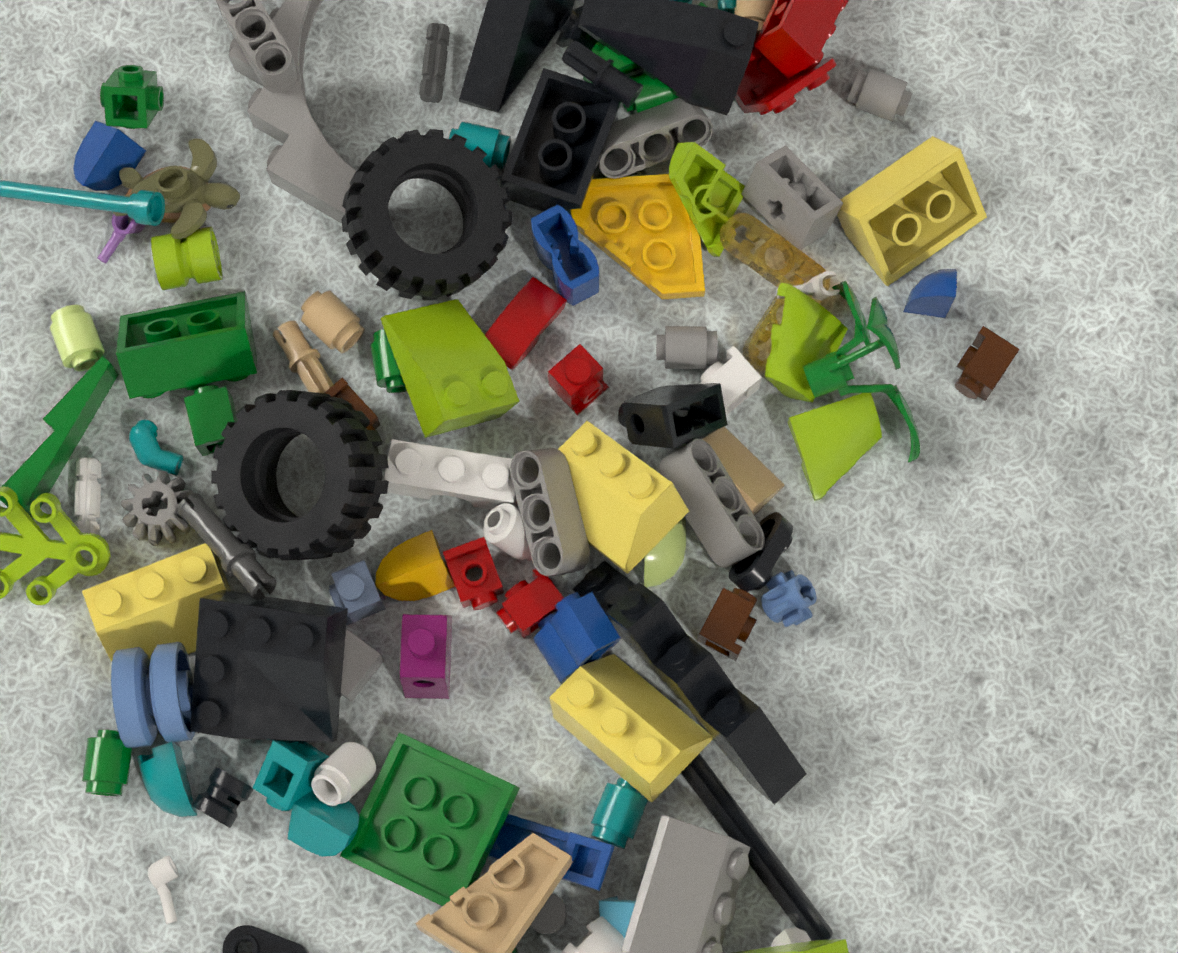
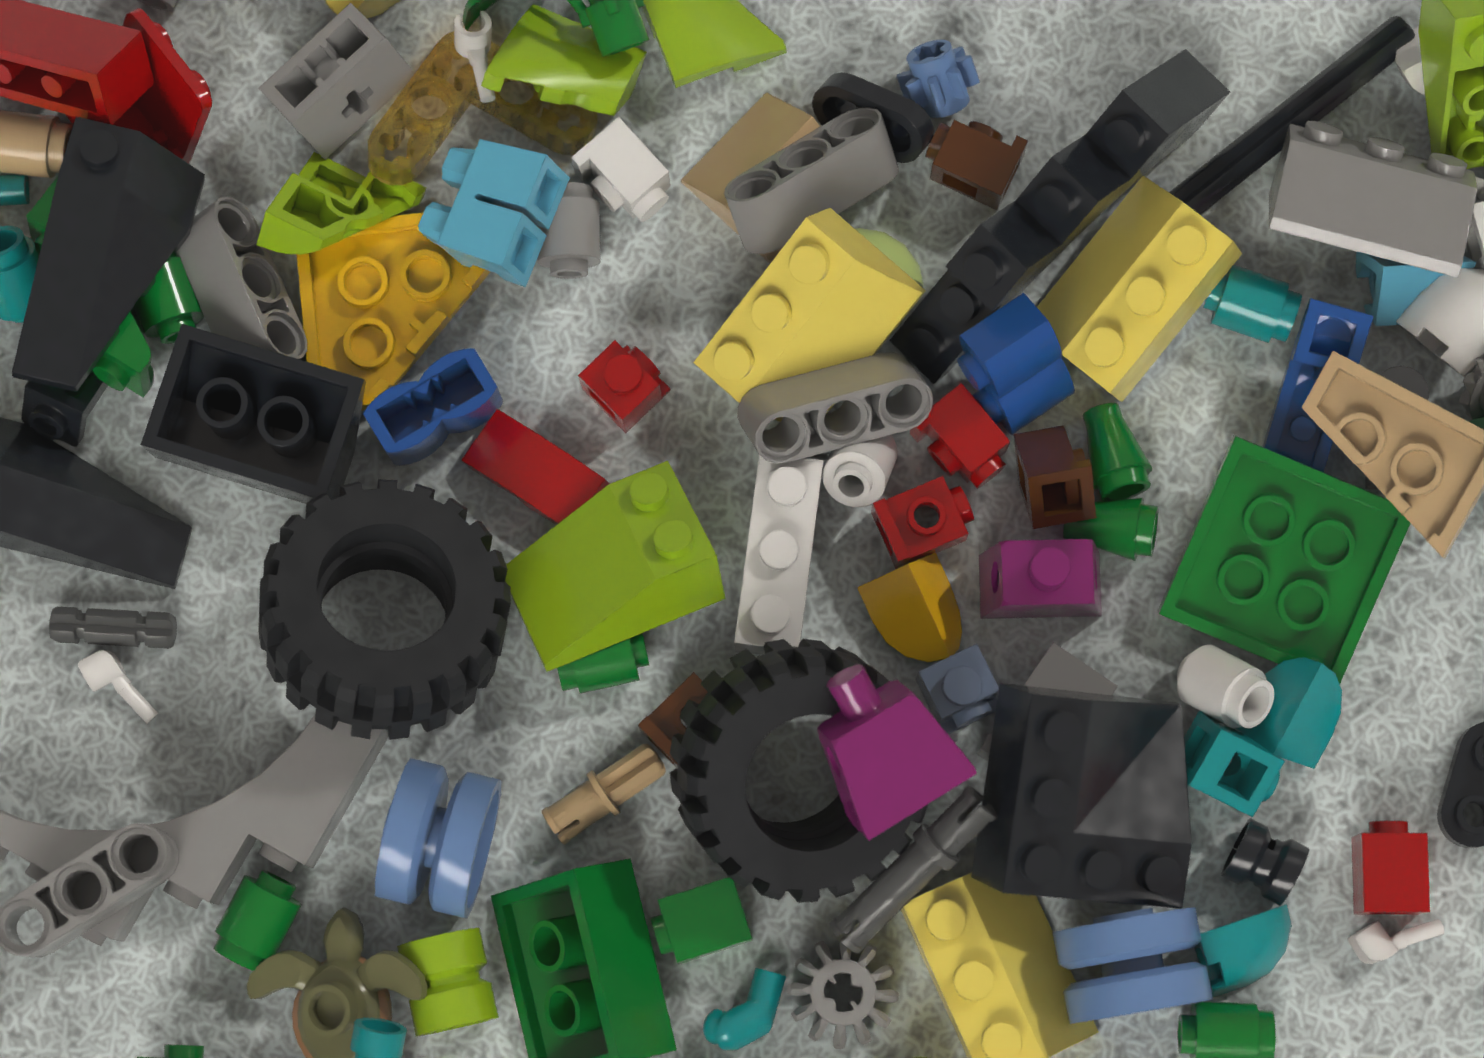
camera: 90 degrees left, 5 degrees up
tan brick [301,290,365,353] -> none
teal brick [449,121,511,169] -> none
black axle [562,41,644,109] -> none
black torso [618,383,728,449] -> none
none -> white hand [78,650,159,724]
none -> green brick [213,870,302,971]
none -> medium blue wheel [375,758,502,919]
none -> medium azure hips [418,139,570,287]
none -> magenta torso [817,665,977,841]
none -> reddish brown brick [1014,425,1096,529]
none -> green cone [1063,498,1159,561]
none -> green cone [1083,403,1152,501]
none -> red brick [1351,821,1430,915]

